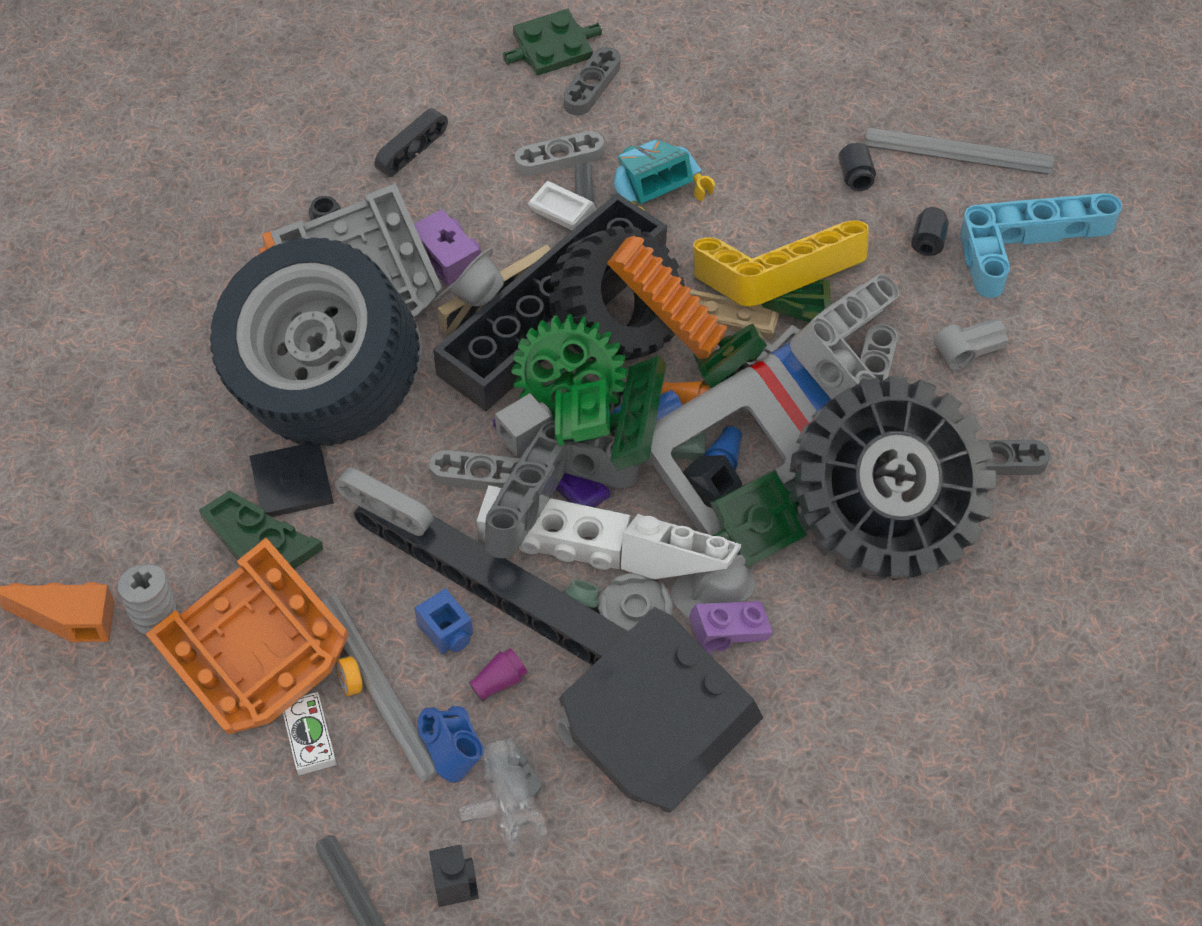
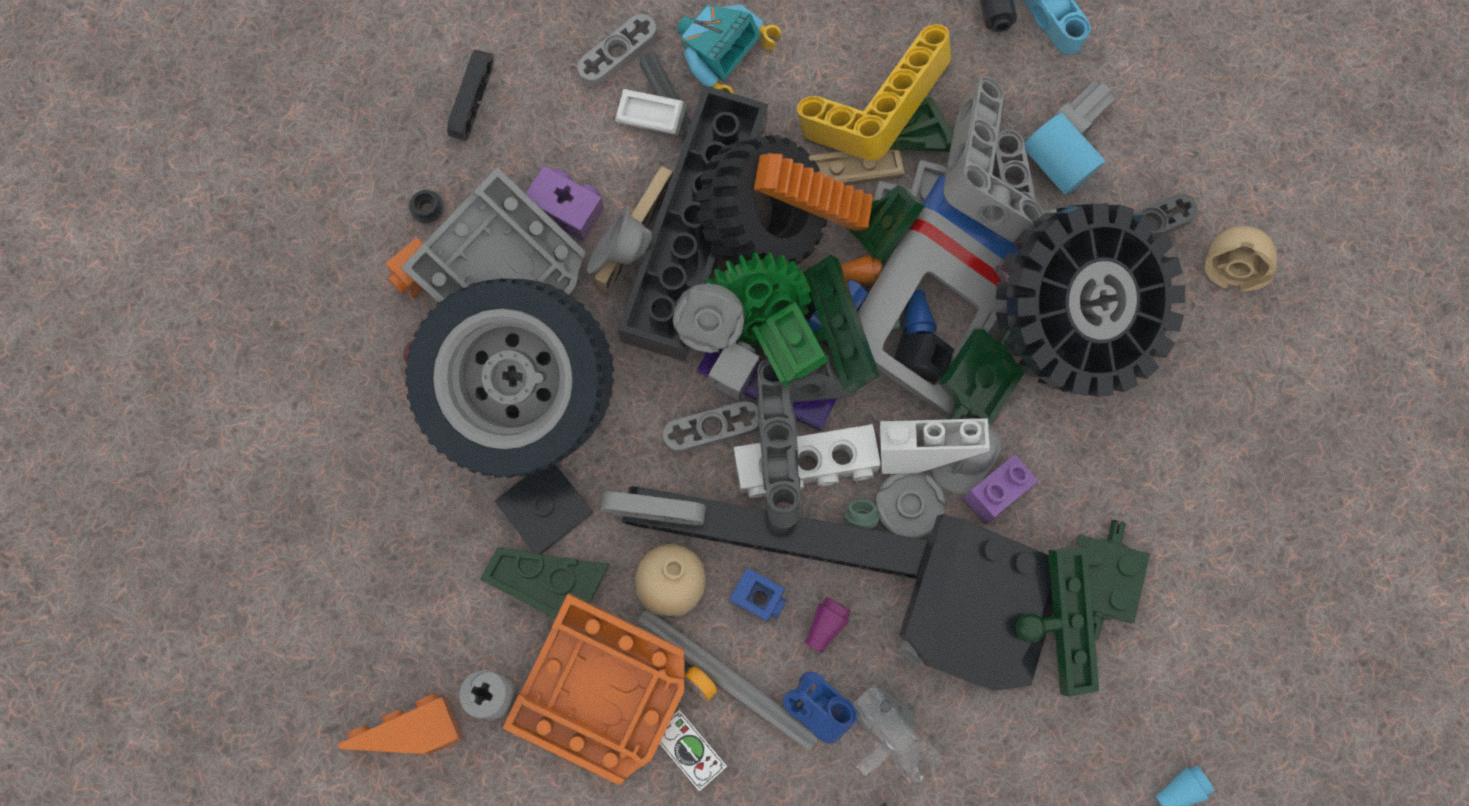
camera: 25 degrees left, 20 degrees up
none -> tan cylinder [634,543,706,617]
none -> light grey tile [673,283,745,353]
none -> dark green plate [1015,546,1099,697]
none -> medium azure brick [1024,113,1106,195]
none -> dark green plate [1076,520,1150,640]
none -> tan cylinder [1205,226,1277,291]

